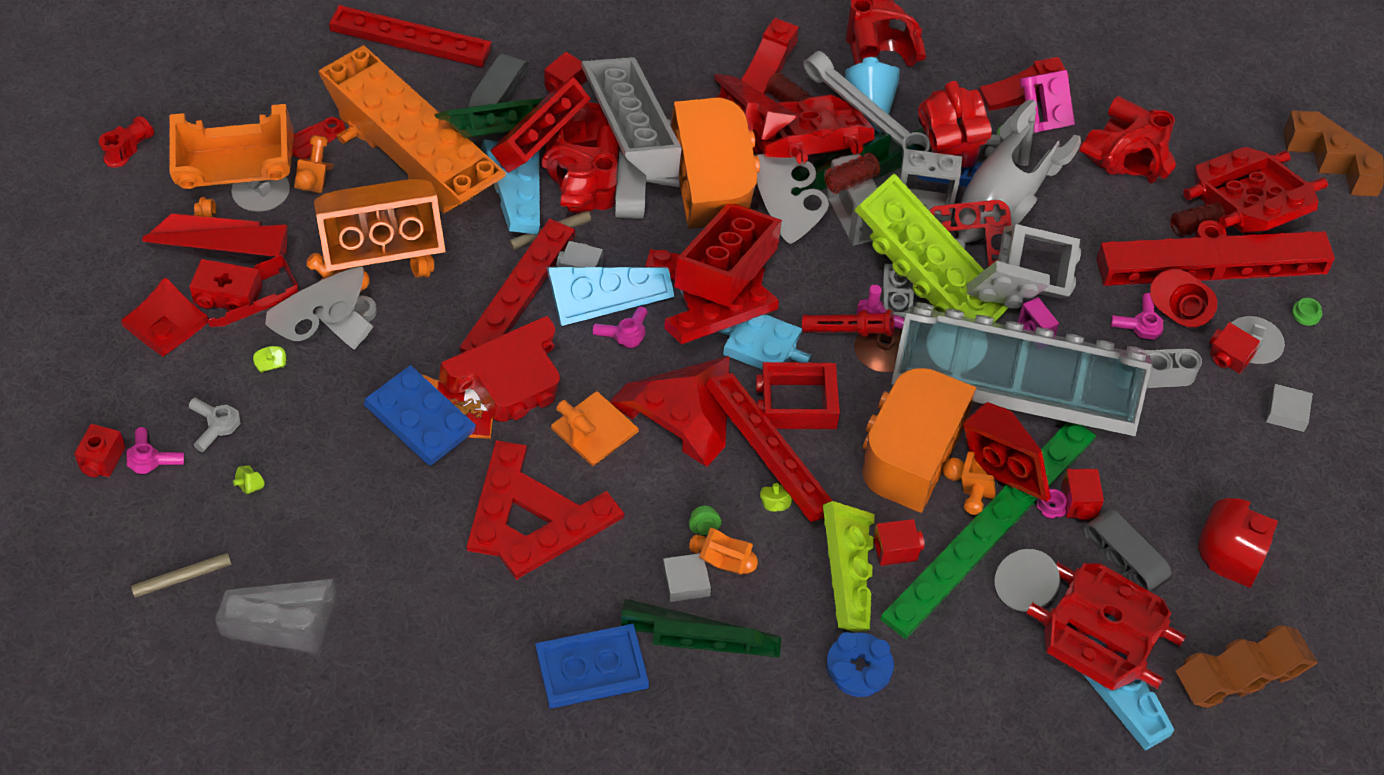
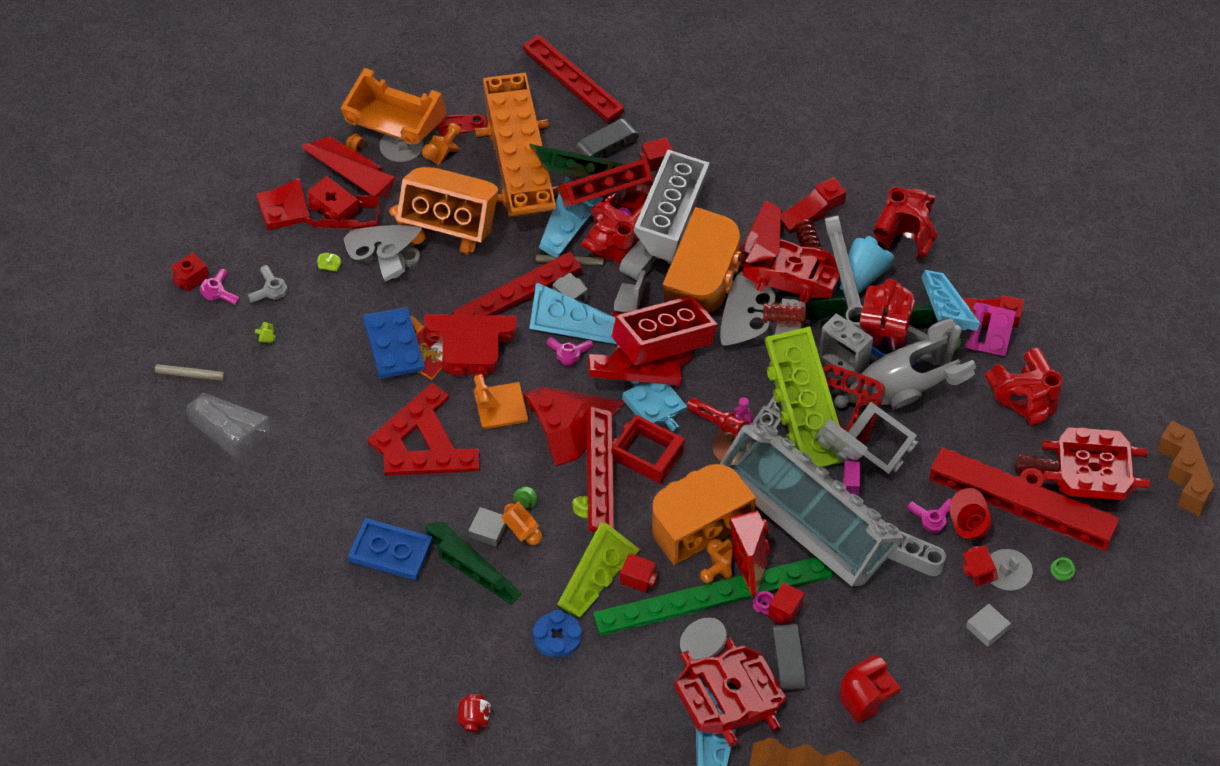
camera: 35 degrees right, 0 degrees up
red connector [99,116,154,168] -> none
none -> light grey panel [614,270,646,312]
none -> medium azure wing [921,270,980,331]

